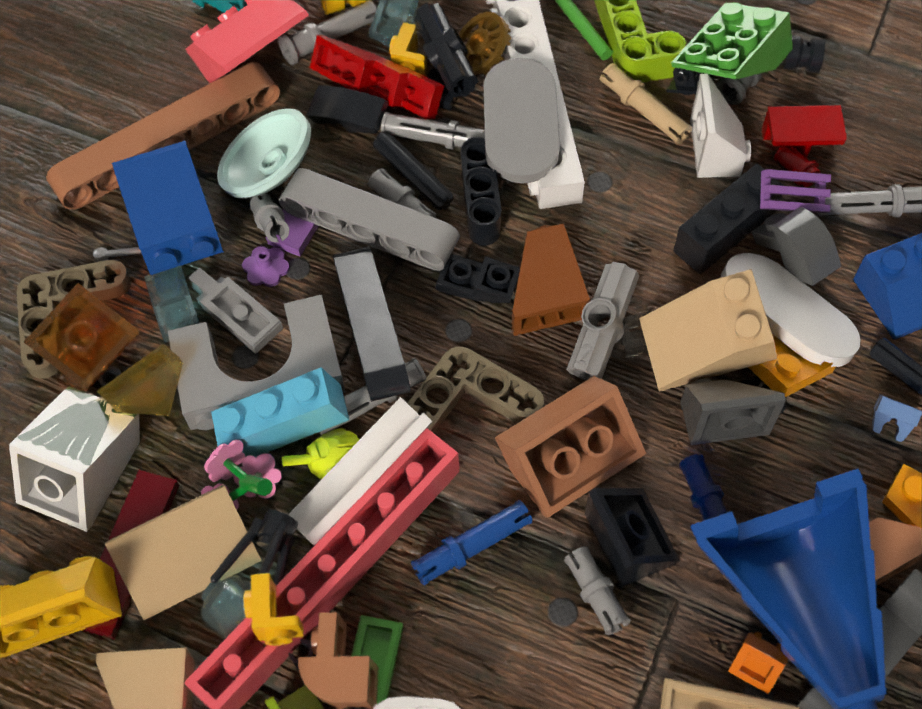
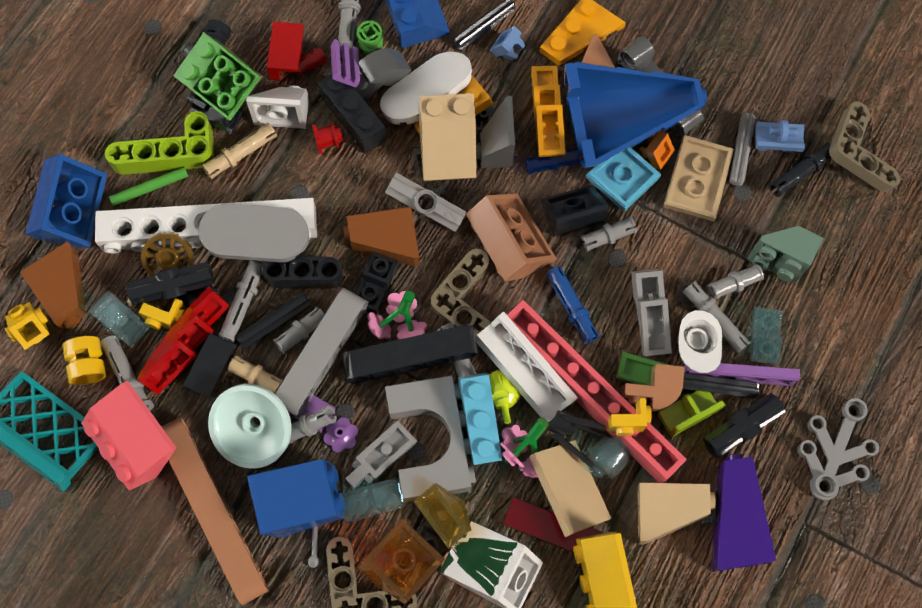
camera: 90 degrees left, 10 degrees up
none -> tan pin [228,356,284,394]
none -> red brick [312,122,343,154]
none -> bright green wheel [357,21,383,55]
none -> bright pink plant [367,291,427,340]
none -> light orange slope [531,66,565,157]
none -> medium azure plate [586,147,661,212]
none -> light grey slope [631,269,672,356]

